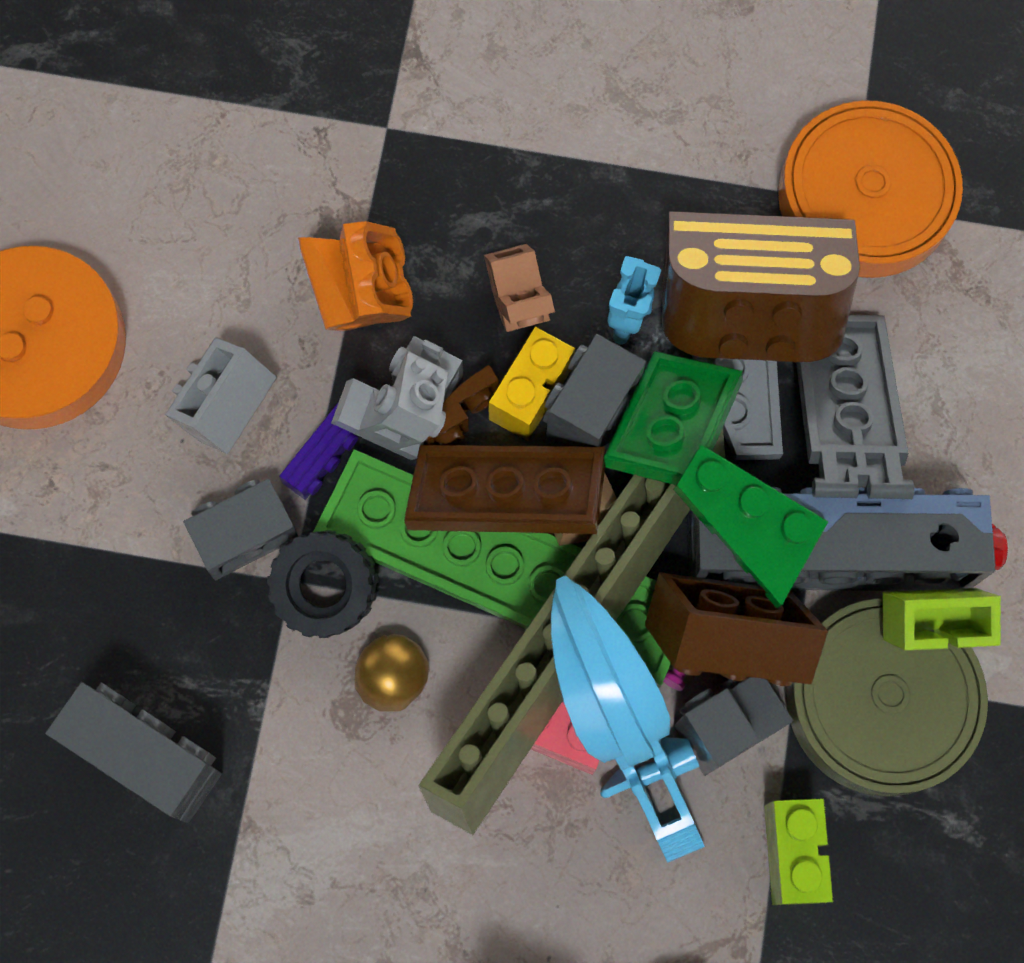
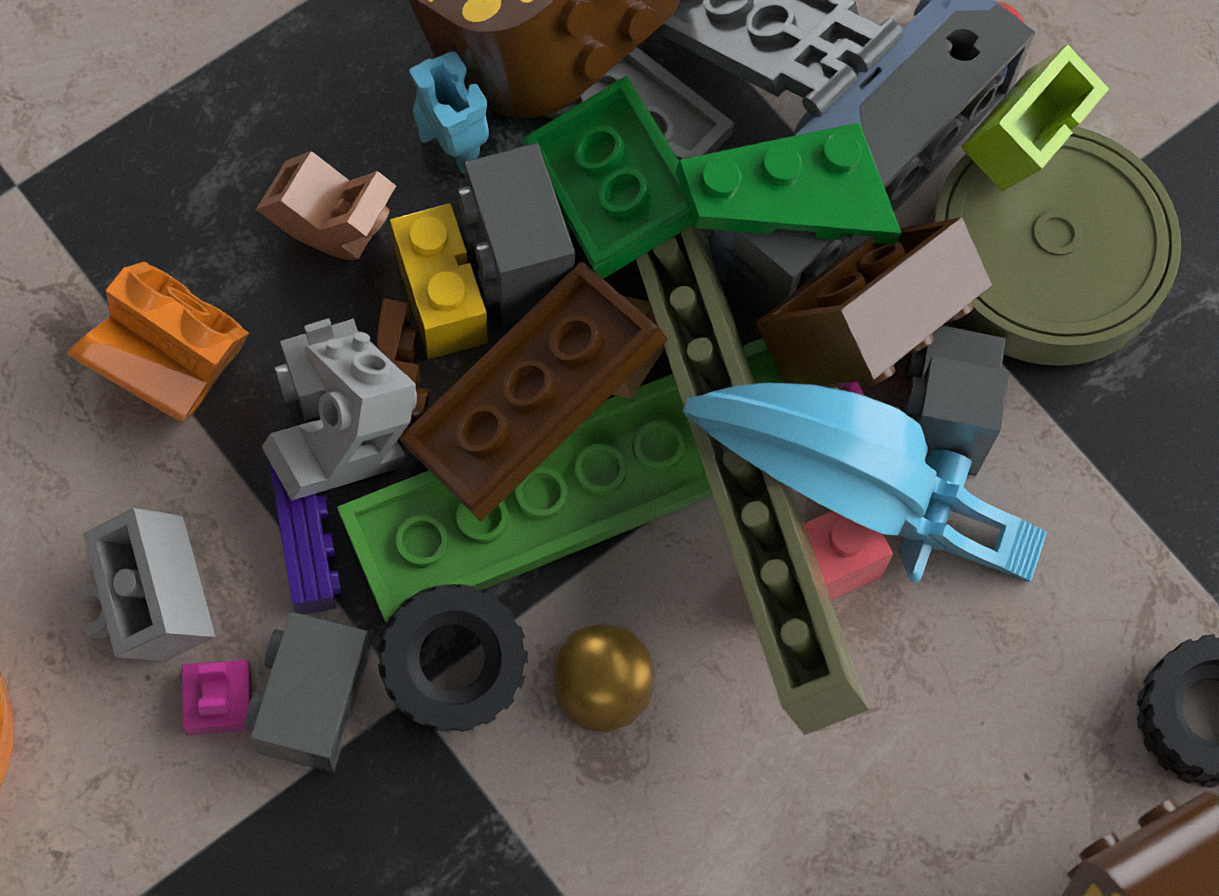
camera: 50 degrees left, 5 degrees down
lime piece [764,799,833,905] -> none
none -> dark pink tile [182,660,252,735]

